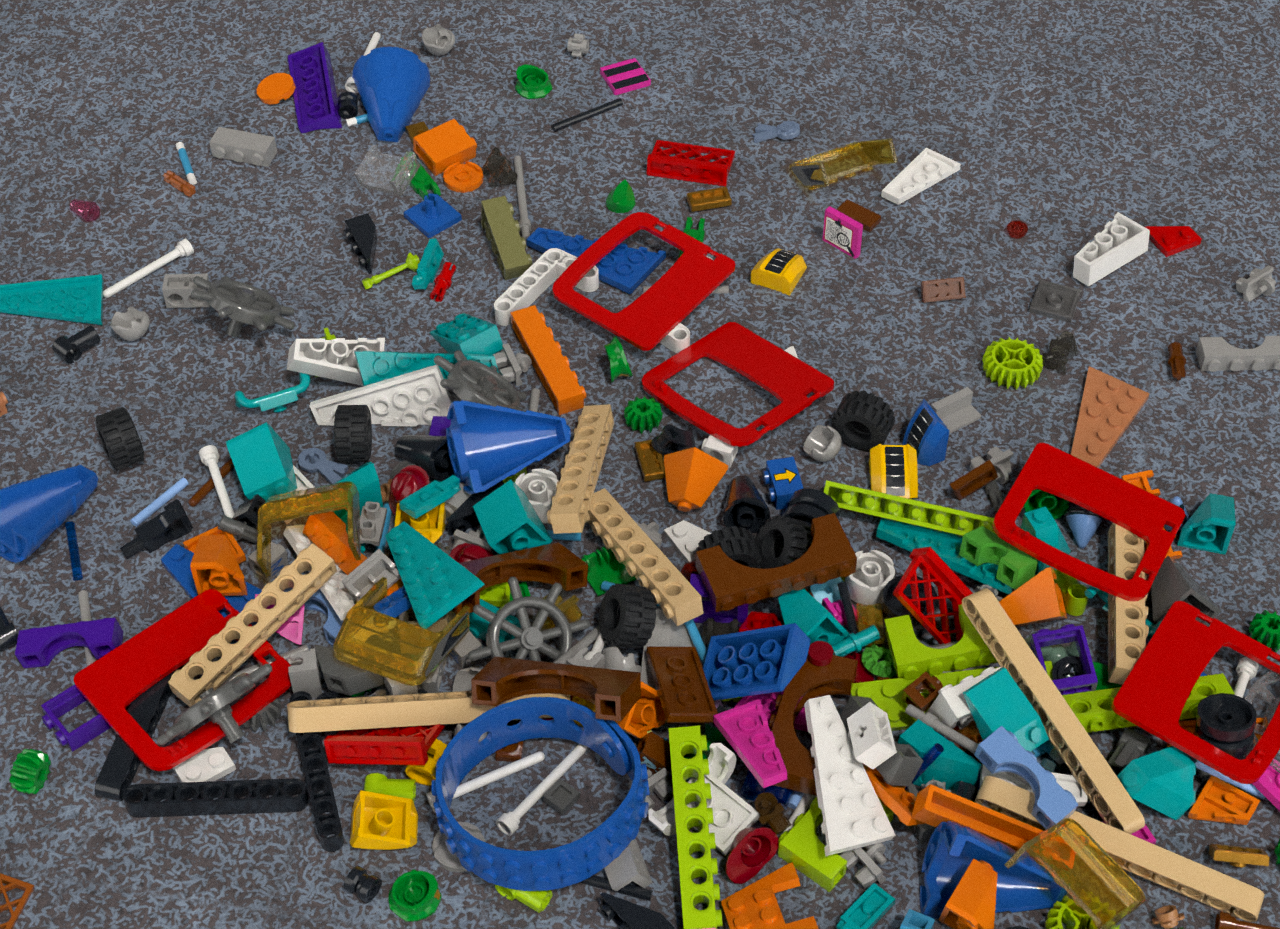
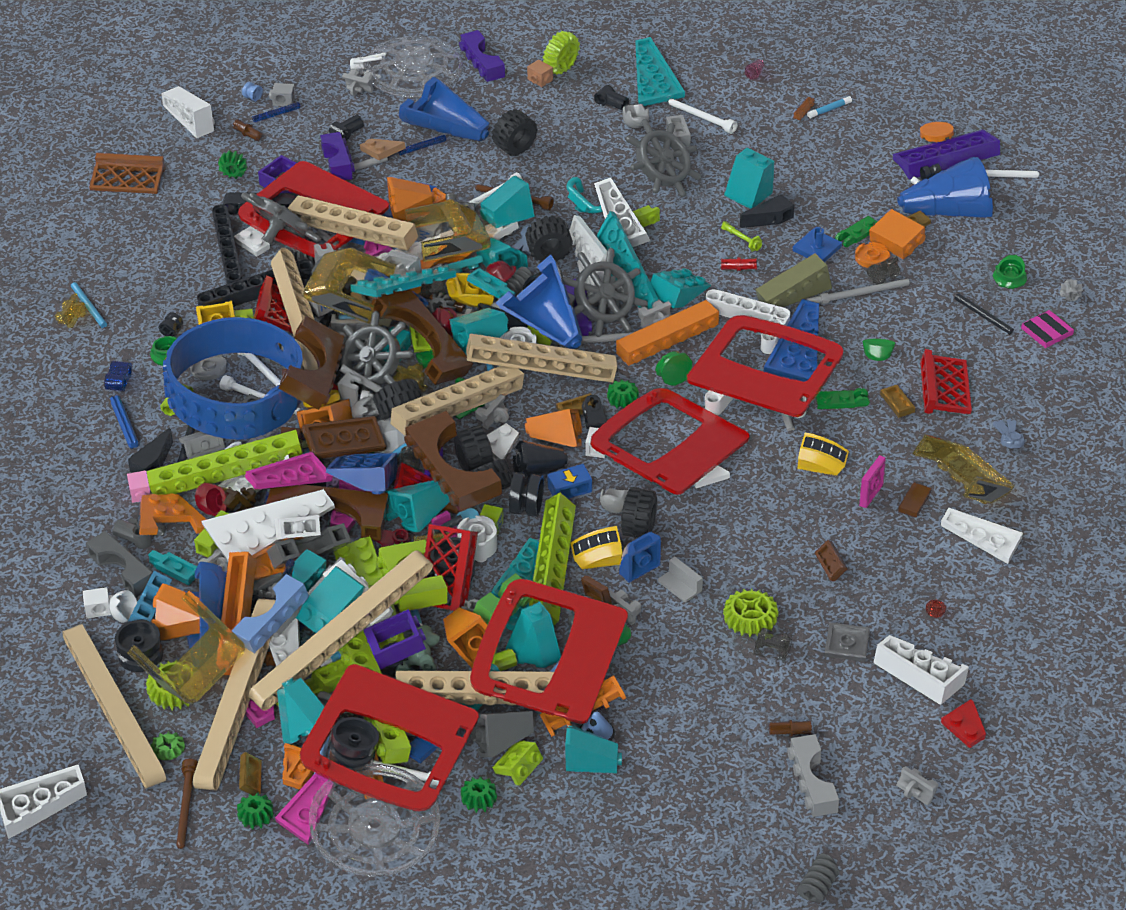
camera: 80 degrees right, 5 degrees down
black piece [120,499,193,559] -> none
light blue bar [130,477,189,527] -> none
light grey brick [209,127,277,167] -> none
clear panel [355,145,420,196] -> none
light grey hips [355,501,387,546] -> none
teal hinge [412,238,444,290] -> none
light grey hair [422,24,455,56] -> none
dark red tile [807,641,833,666] -> none
teal pin [831,625,880,657] -> none
reddish brown brick [902,672,943,712] -> none
nougat wing [1071,366,1150,468] -> none
medium nougat plate [1152,905,1185,929] -> none
none -> medium nougat wing [360,139,406,160]
none -> lime bracket [492,741,543,786]
none -> teal slope [724,148,774,209]

